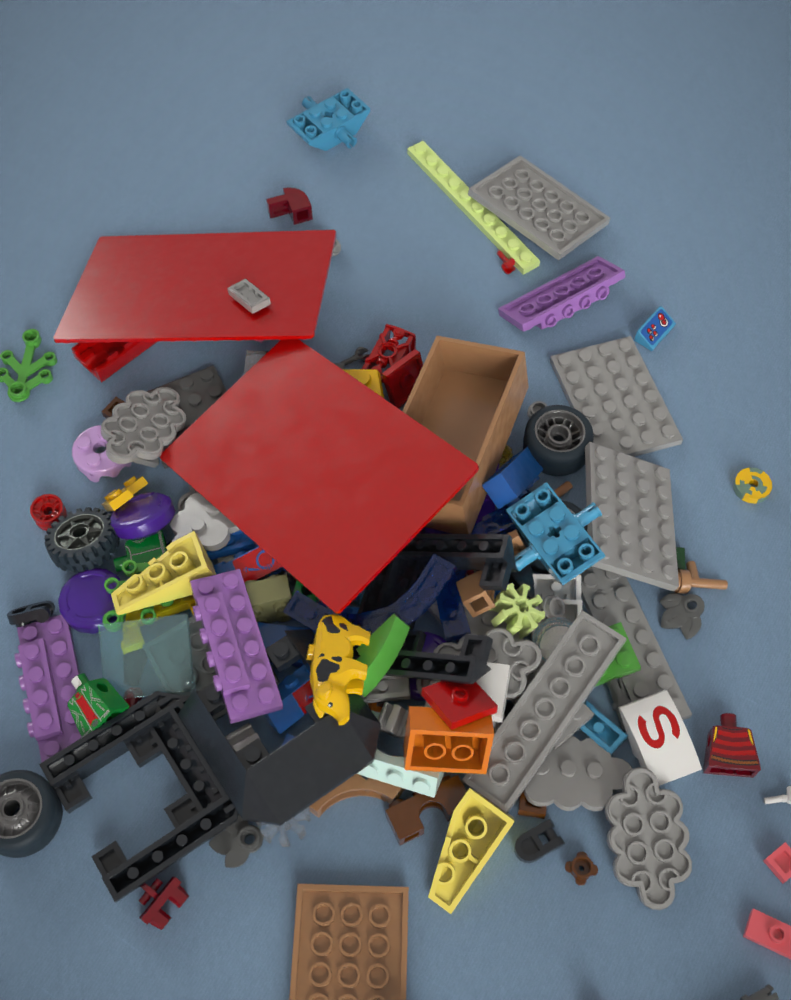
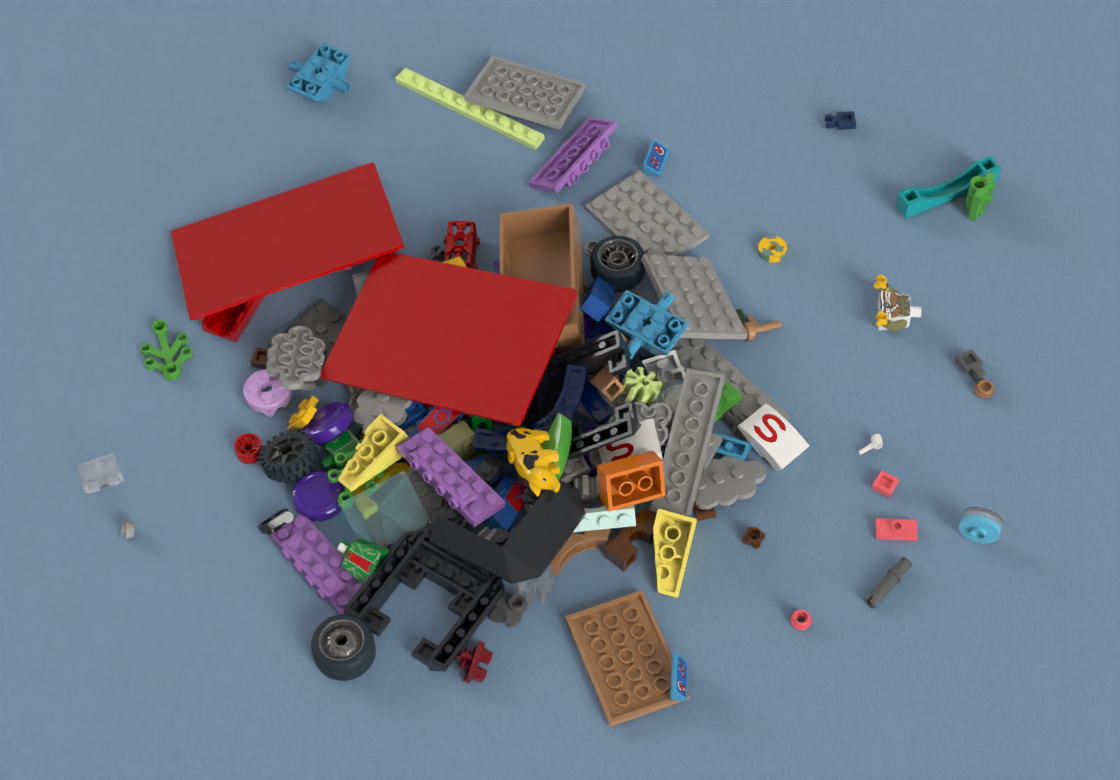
camera: 20 degrees left, 5 degrees down
light grey plate [227,279,271,314] -> none
dark red brick [266,188,313,225] -> none
red plate [382,349,423,408] -> none
red plate [421,681,498,730] -> none
red hand [497,251,515,274] -> none
black plate [514,819,565,863] -> none
light grey plate [605,767,692,910] -> none
dark grey plate [660,593,705,640] -> none
dark red torso [703,713,761,778] -> none

